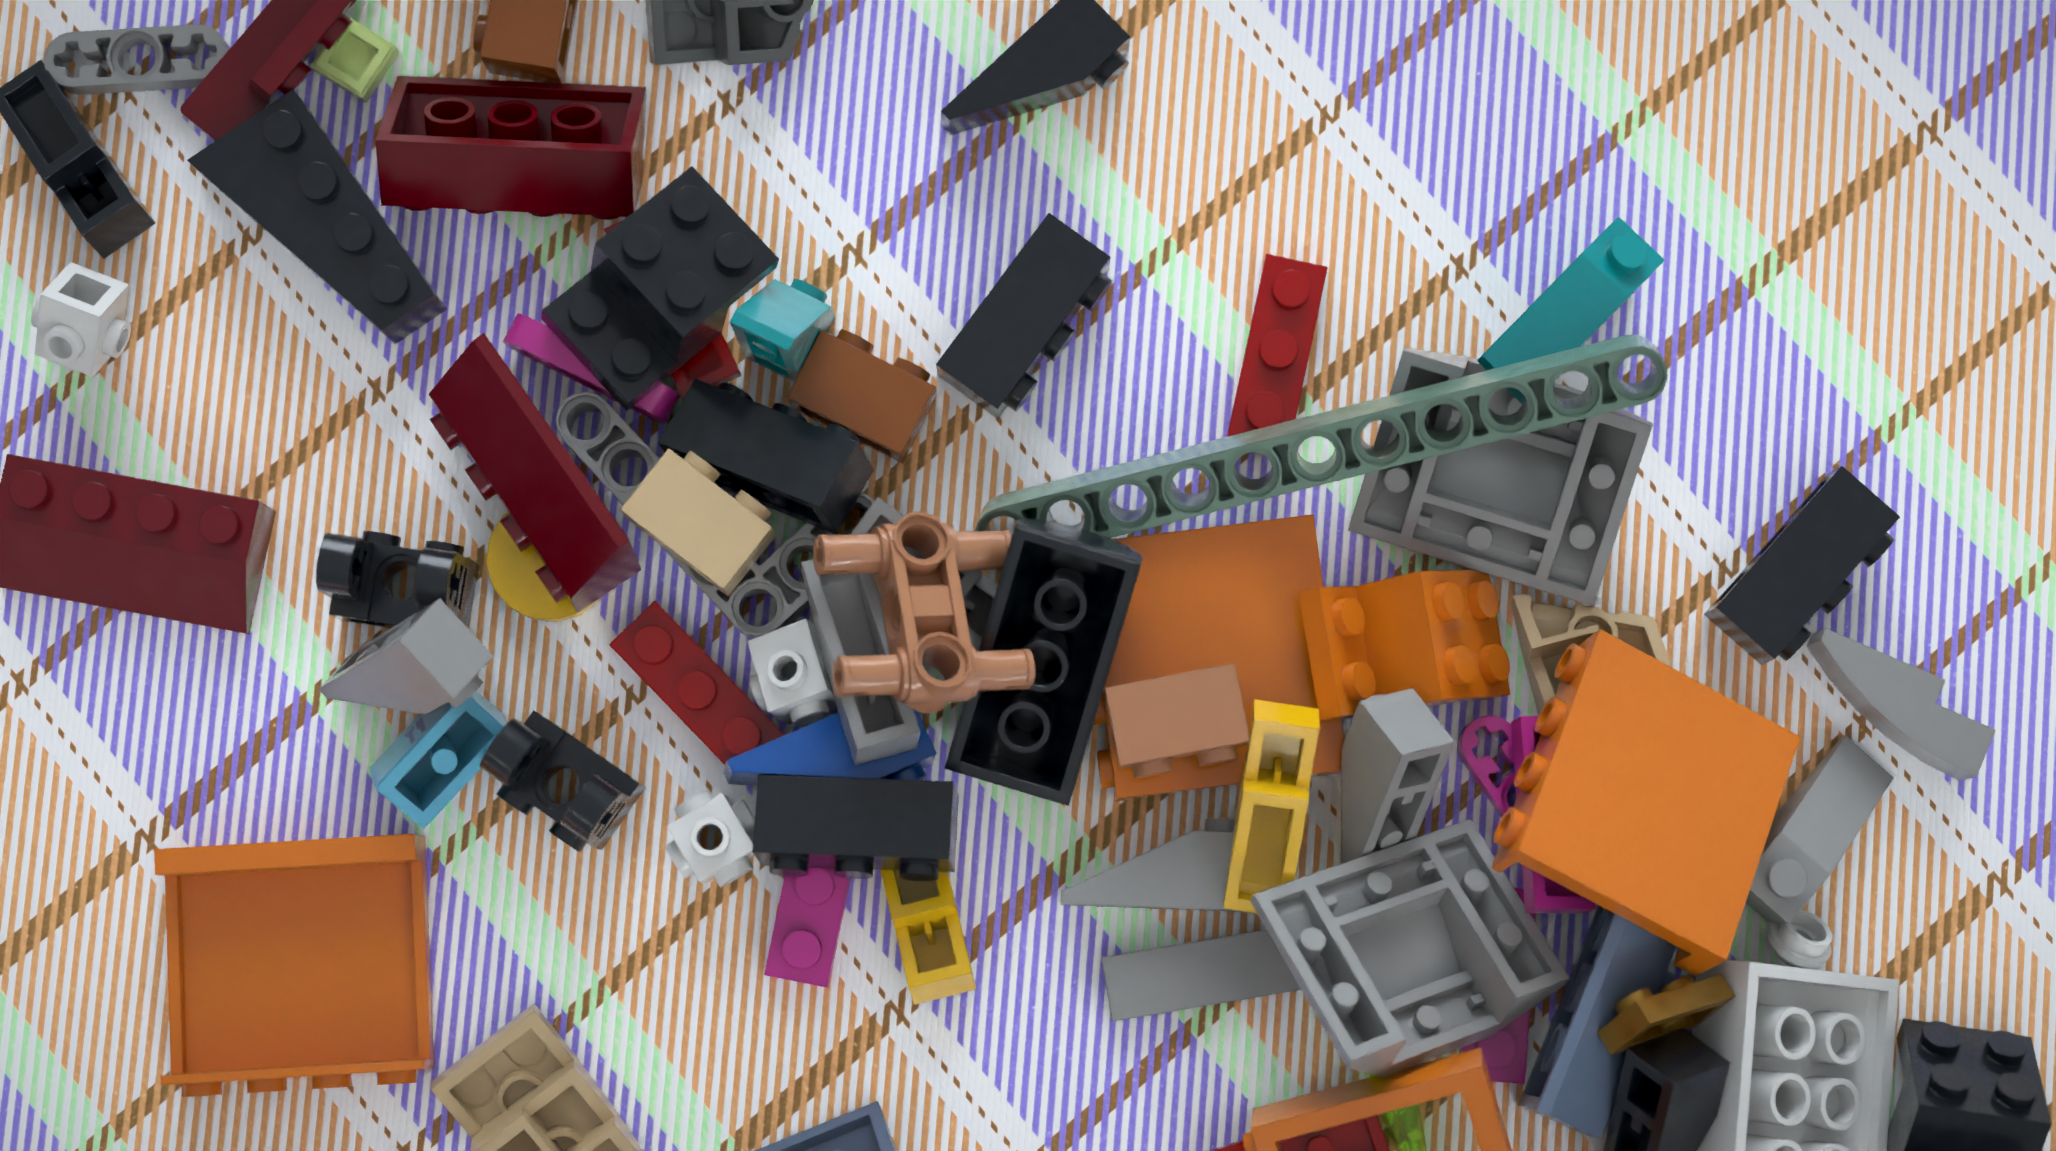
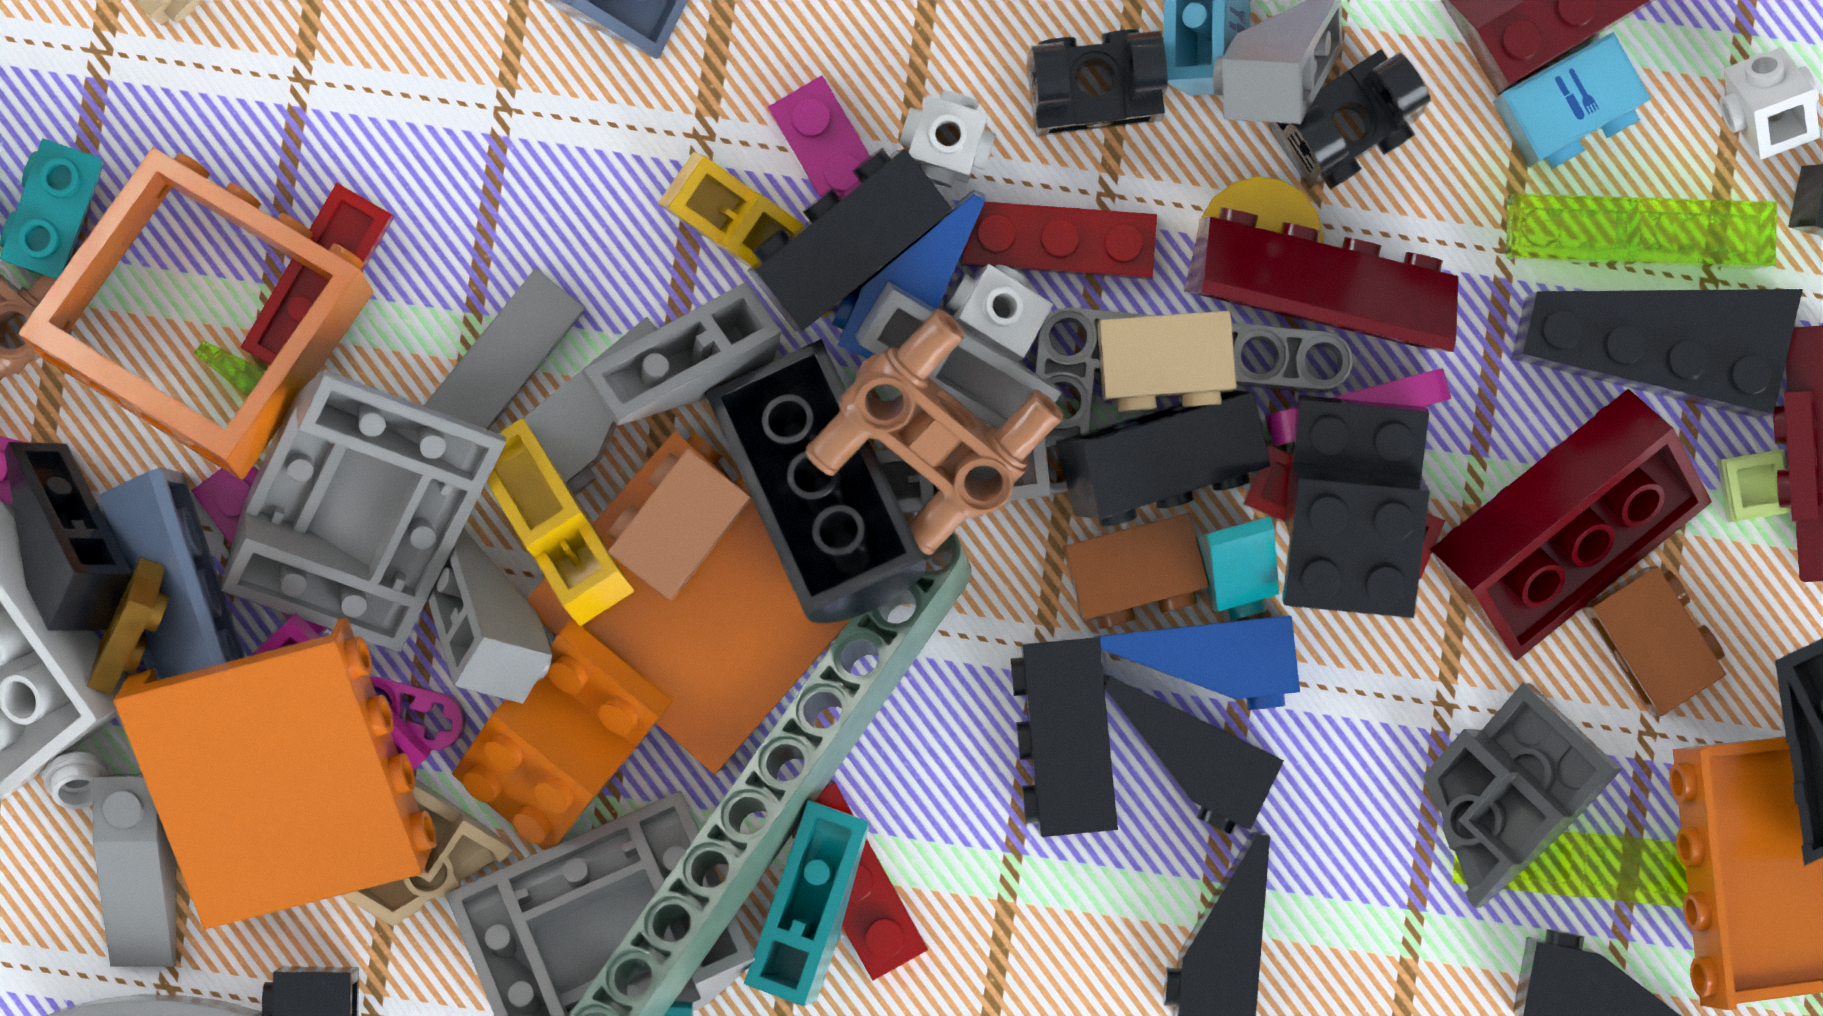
camera: 135 degrees right, 5 degrees up
none -> light grey slope [582,282,782,426]
none -> teal slope [744,800,870,1007]
none -> blue slope [1096,615,1300,710]
none -> black slope [1104,675,1284,834]
none -> medium azure brick [1493,32,1651,169]
none -> clear neon green slope [1506,194,1777,270]

